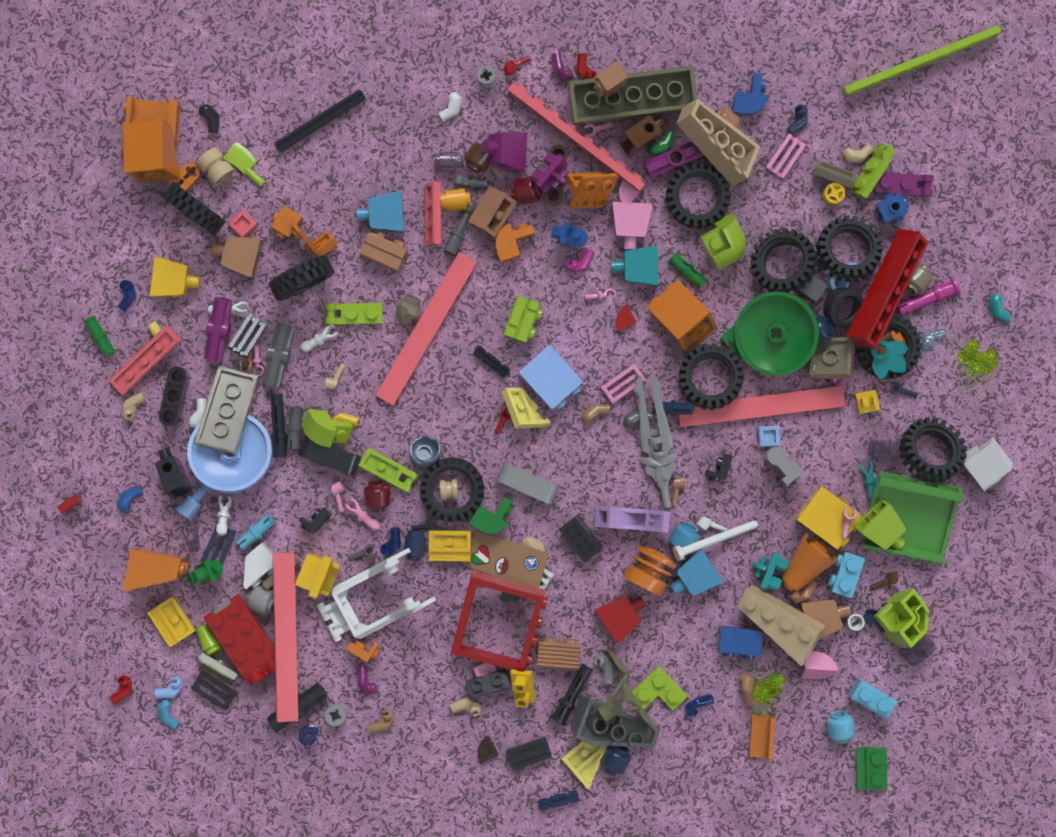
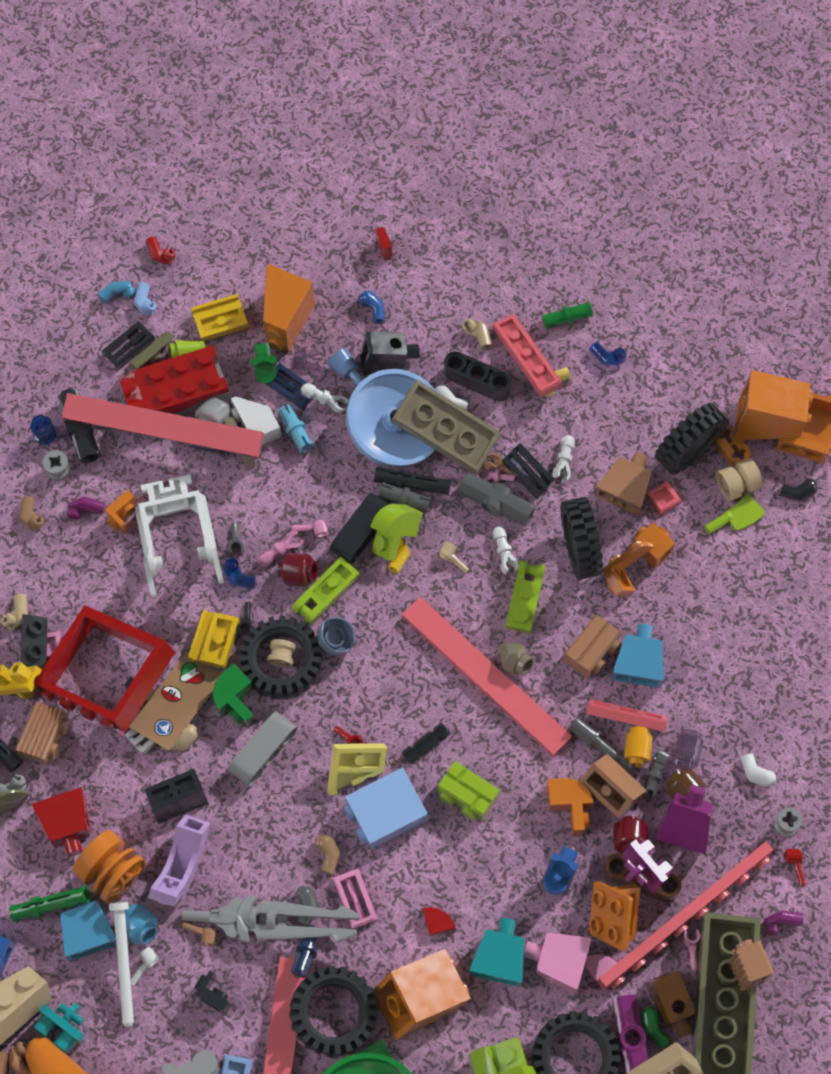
camera: 110 degrees right, 20 degrees down
yellow torso [150,257,201,298] -> none
magenta piece [204,297,233,362] -> none
black axle [274,89,366,153] -> none
yellow plate [295,552,341,598] -> none
black bracket [299,507,332,533] -> none
dark blue brick [404,530,426,561] -> none
dark pink arm [566,248,595,272] -> none
red arm [576,53,597,80] -> none
bright pink hand [584,288,616,301] -> none
green pin [668,252,707,289] -> none
none -> green pin [9,885,91,922]

